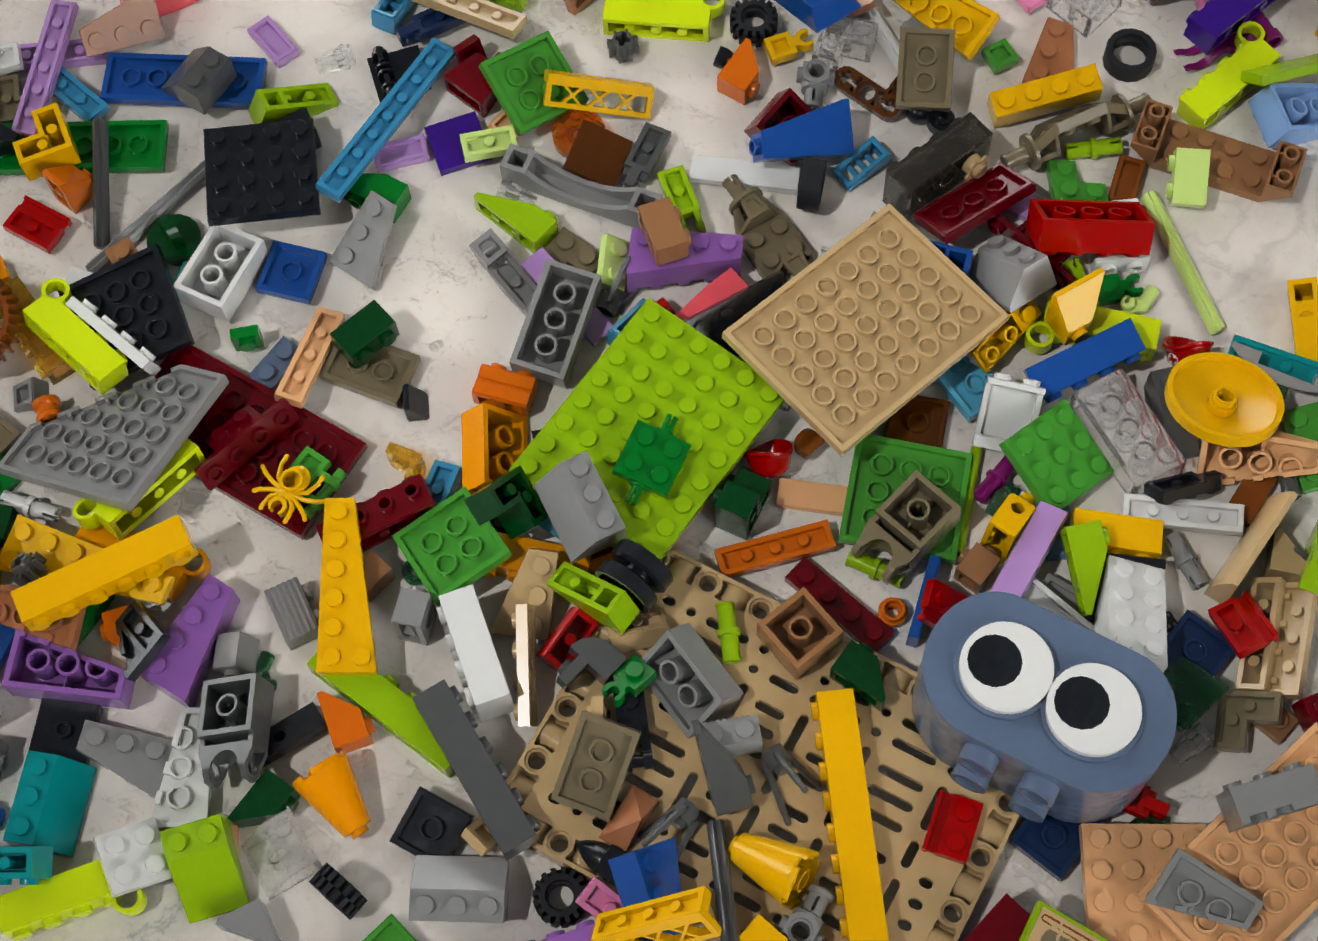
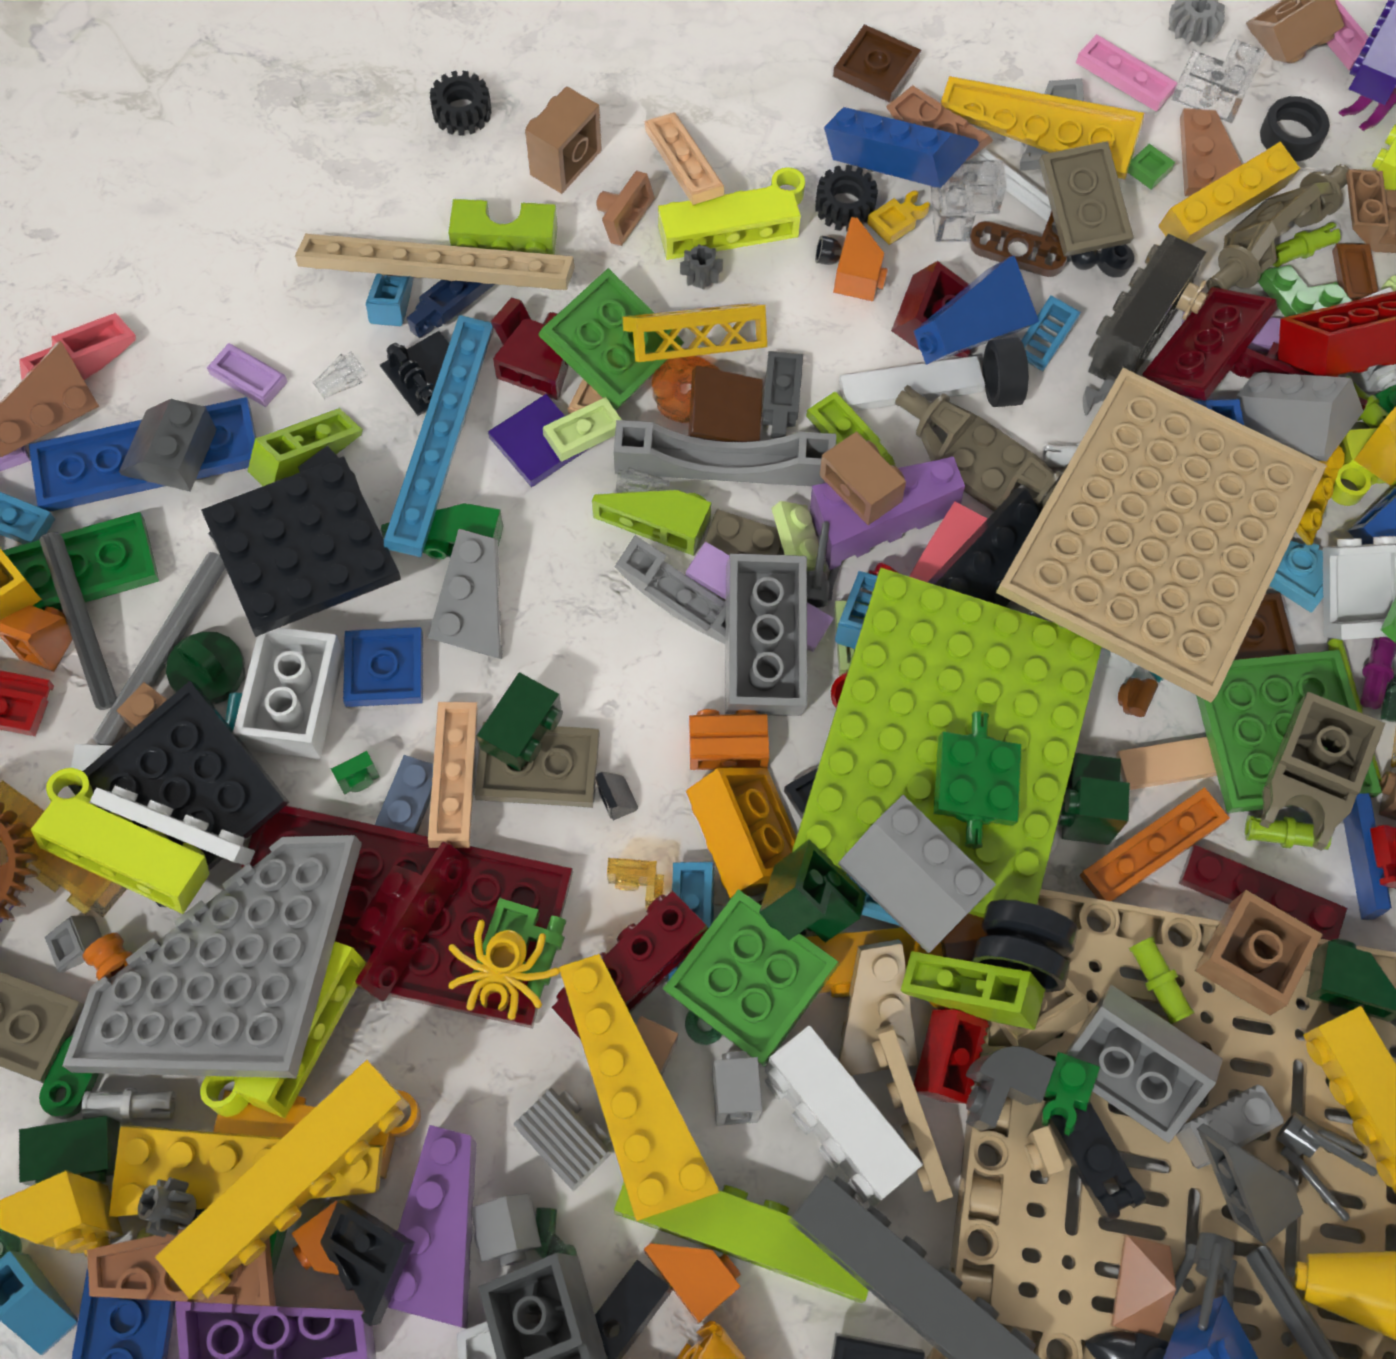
camera: 25 degrees left, 0 degrees up
lavender tile [374,134,430,173] -> none
dark tan plate [551,710,642,821] -> none
red helmet [742,439,793,478] -> none
light grey connector [796,59,835,111] -> none
orange plate [878,597,908,627] -> none

